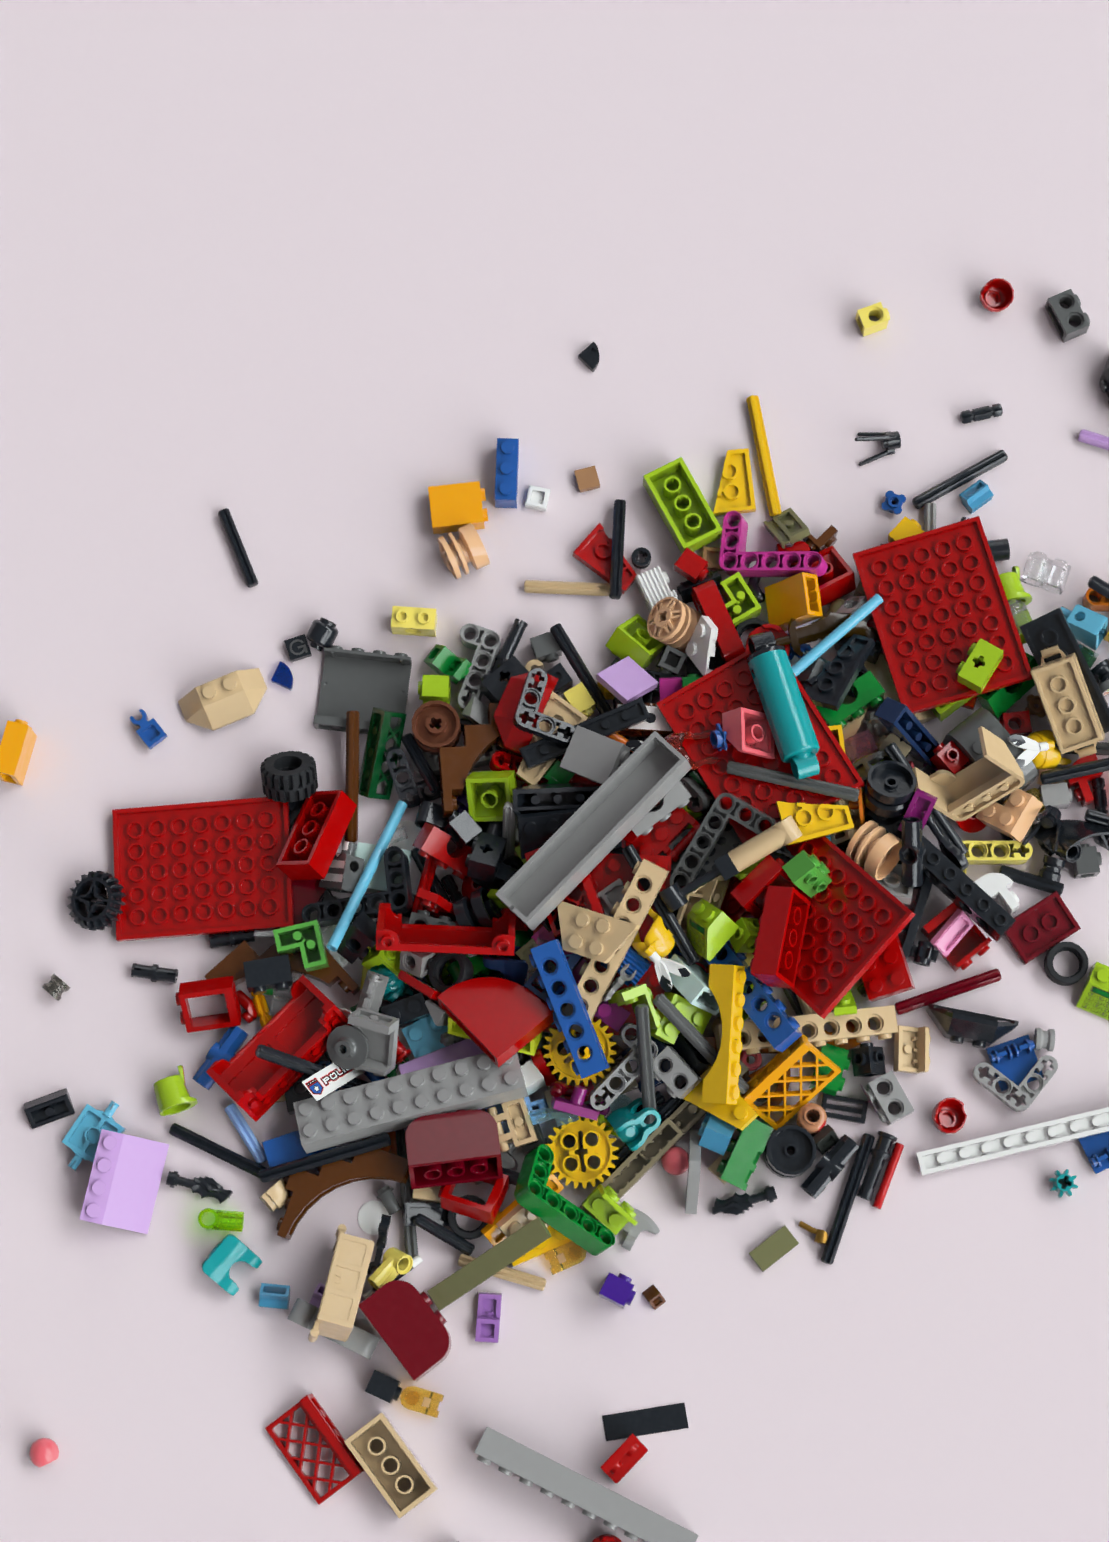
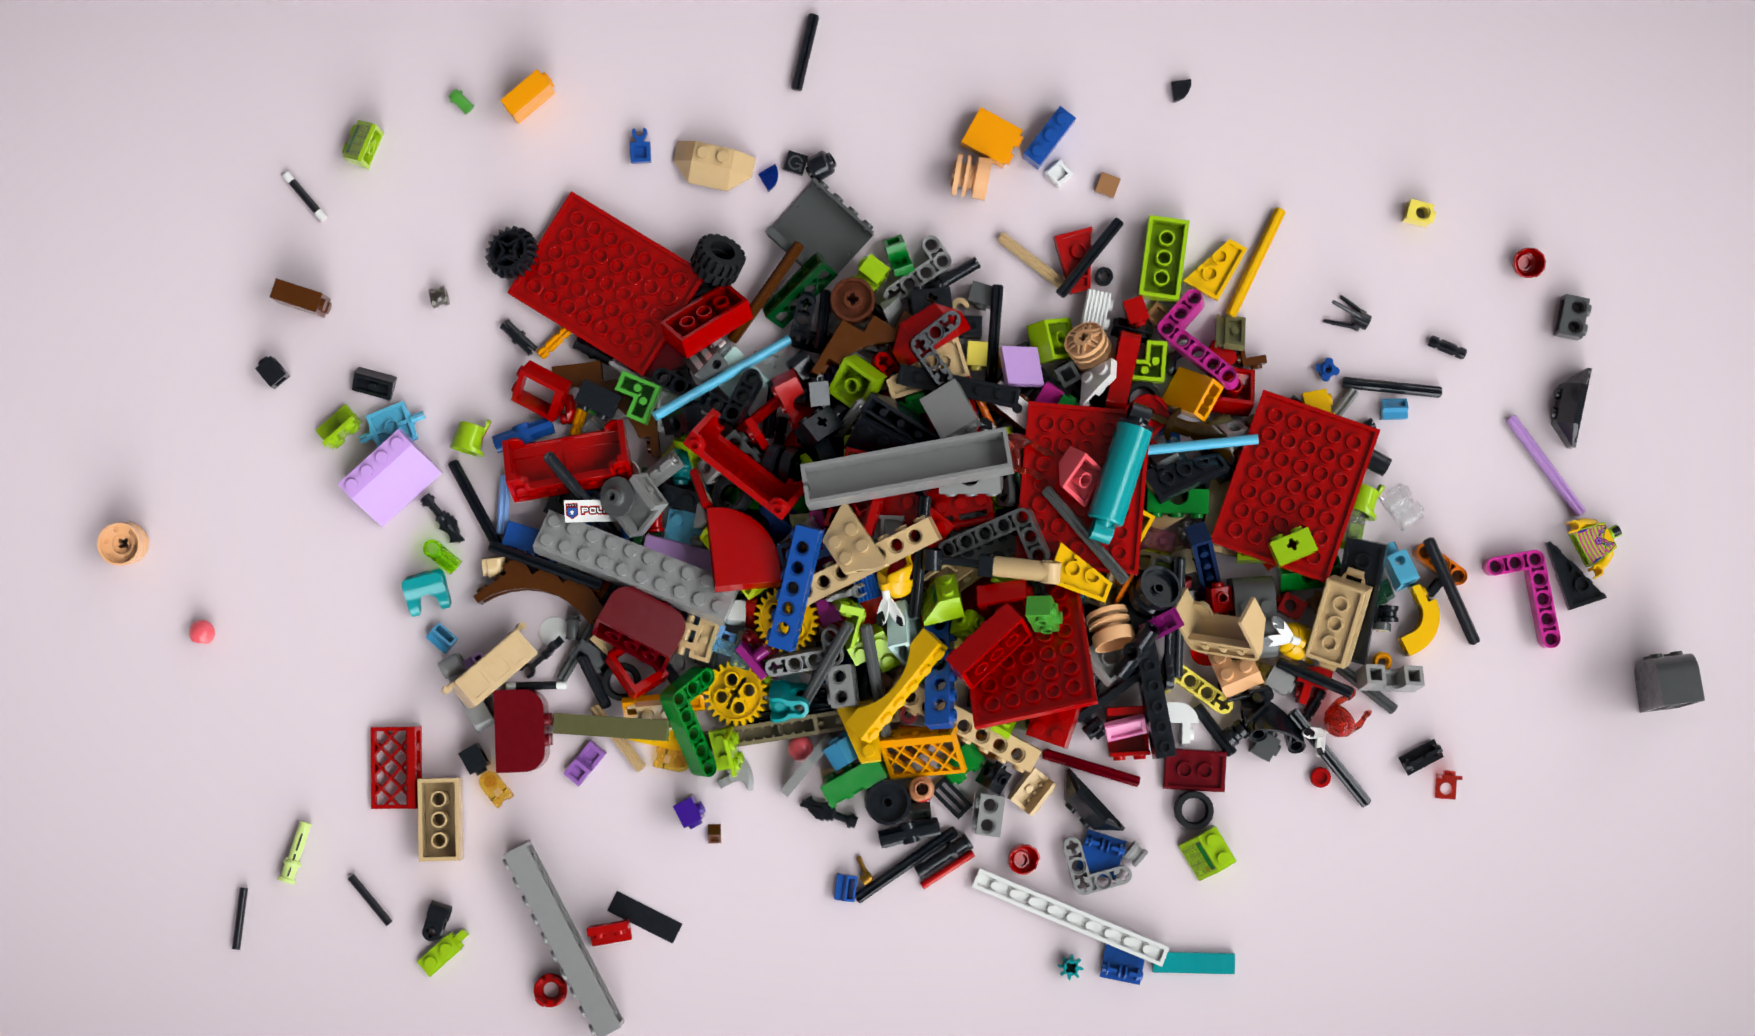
camera: 30 degrees right, 10 degrees up
light yellow piece [367,1247,413,1291] -> none
light yellow brick [391,606,437,637] -> none
blue plate [710,723,728,752] -> none
olive tile [749,1225,799,1272] -> none
none -> lime bracket [315,404,363,449]
none -> light orange axle [537,327,571,359]
none -> blue piece [834,873,858,902]

